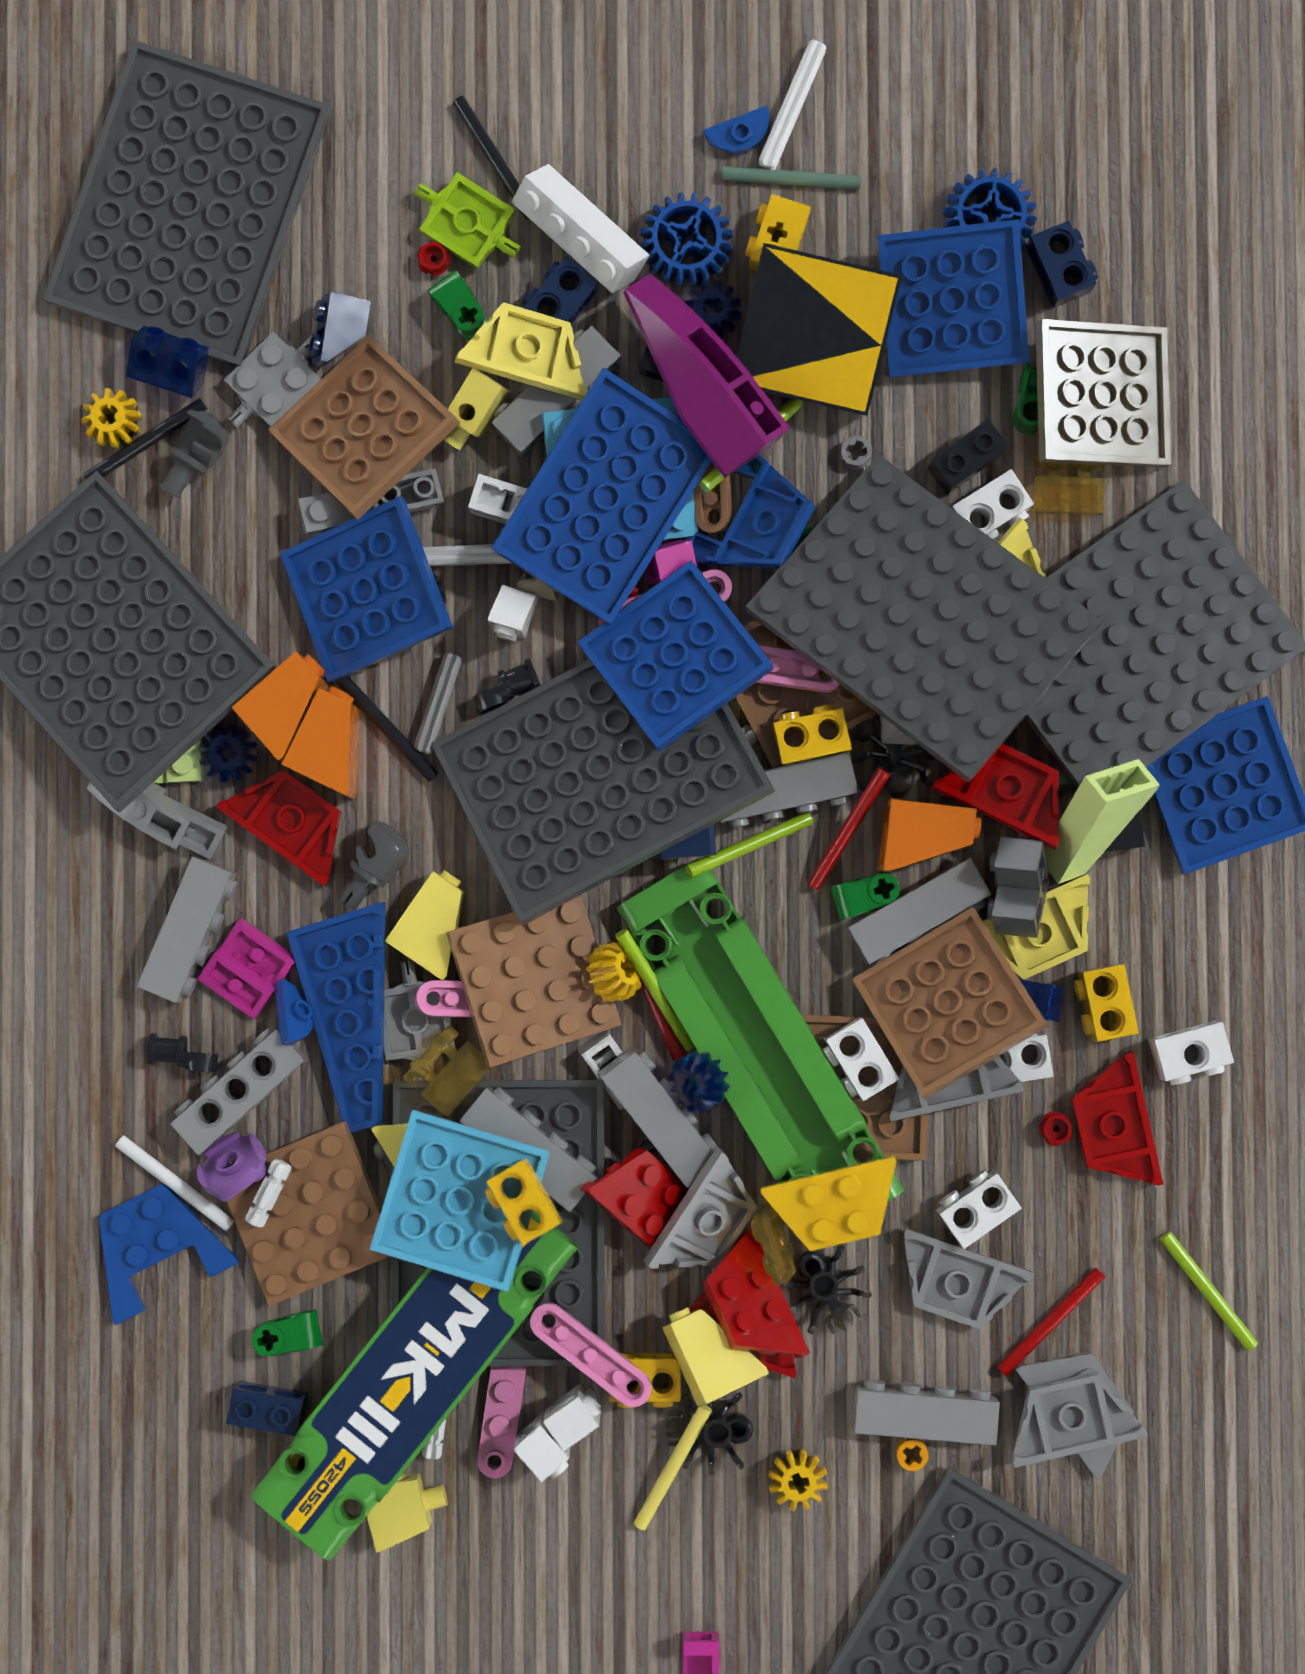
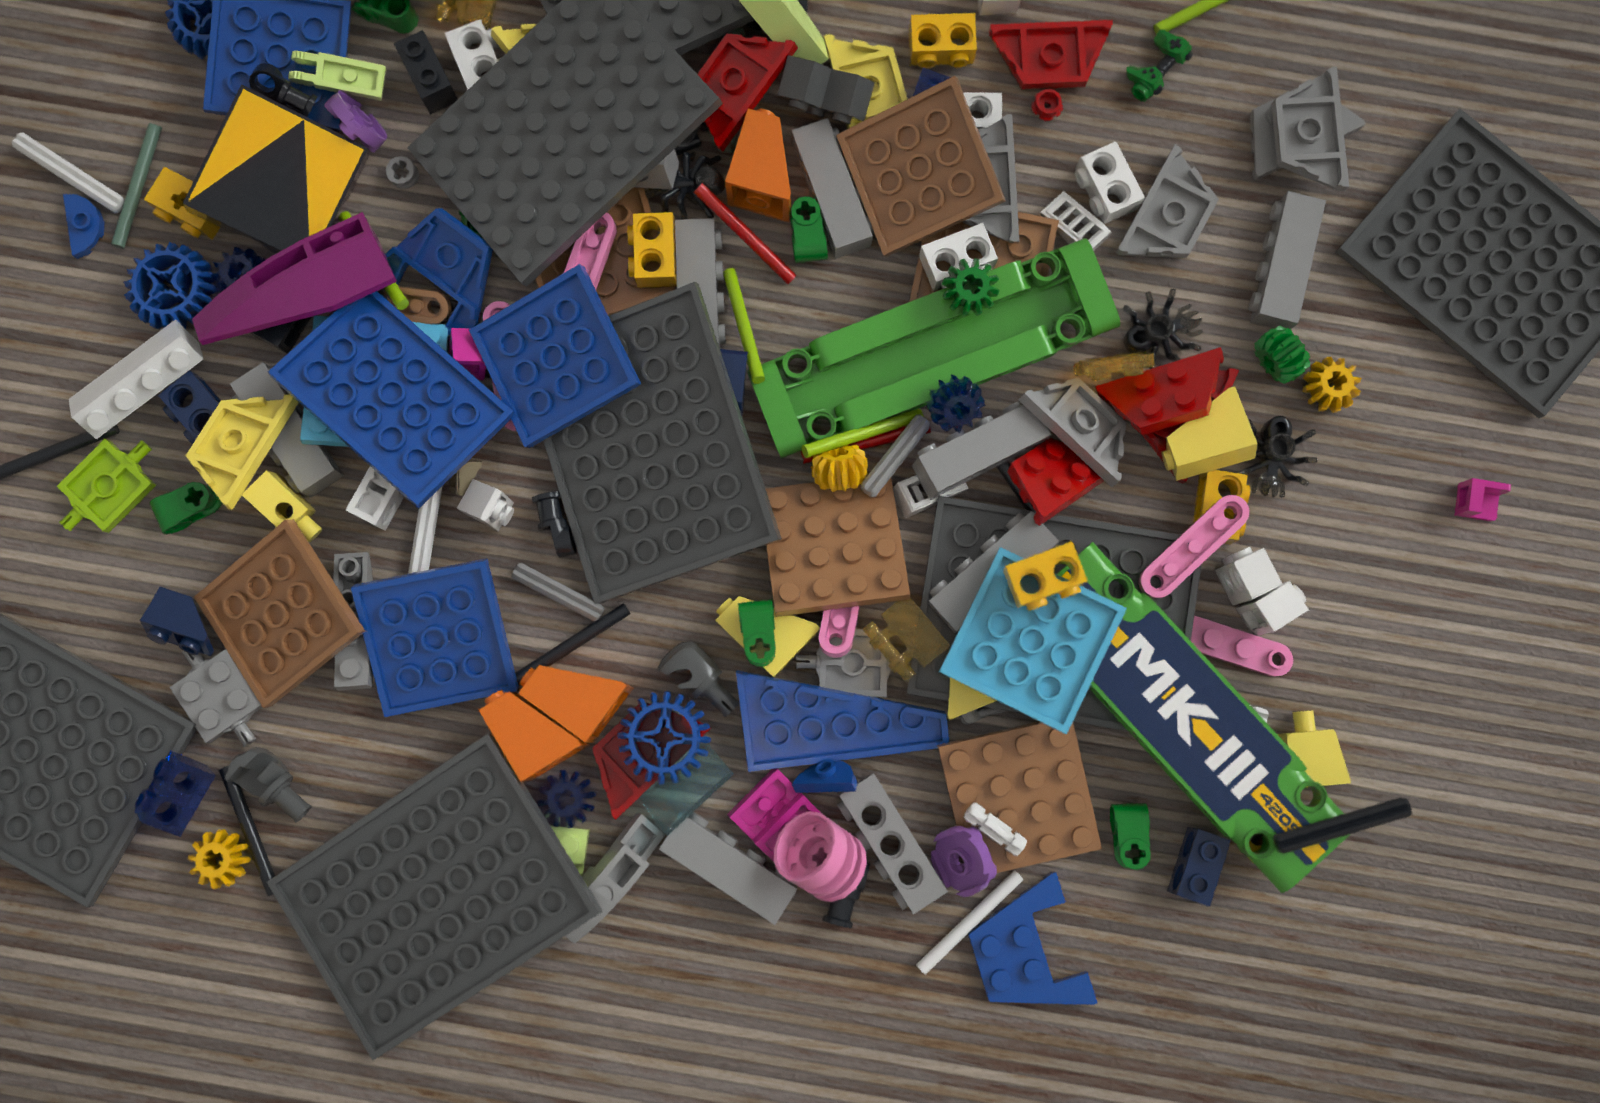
camera: 80 degrees left, 5 degrees down
red plate [417,242,451,276] -> none
light yellow bar [633,1405,712,1530] -> none
yellow wing [760,1155,896,1251] -> none
light orange bush [895,1438,928,1471] -> none
red bar [997,1267,1106,1377] -> none
none -> black connector [249,63,317,118]
none -> yellowish green hinge [288,50,386,101]
none -> medium lavender plate [324,90,388,153]
none -> blue gear [618,691,711,785]
none -> clear light blue piece [639,742,734,836]
none -> green piece [738,599,776,667]
none -> bright pink wheel [774,812,867,902]
none -> light grey axle [861,415,930,497]
none -> green gear [942,258,1000,316]
none -> white slope [1040,191,1111,251]
none -> green piece [1126,30,1193,102]
none -> green gear [1254,325,1310,384]
none -> black axle [1273,797,1412,854]

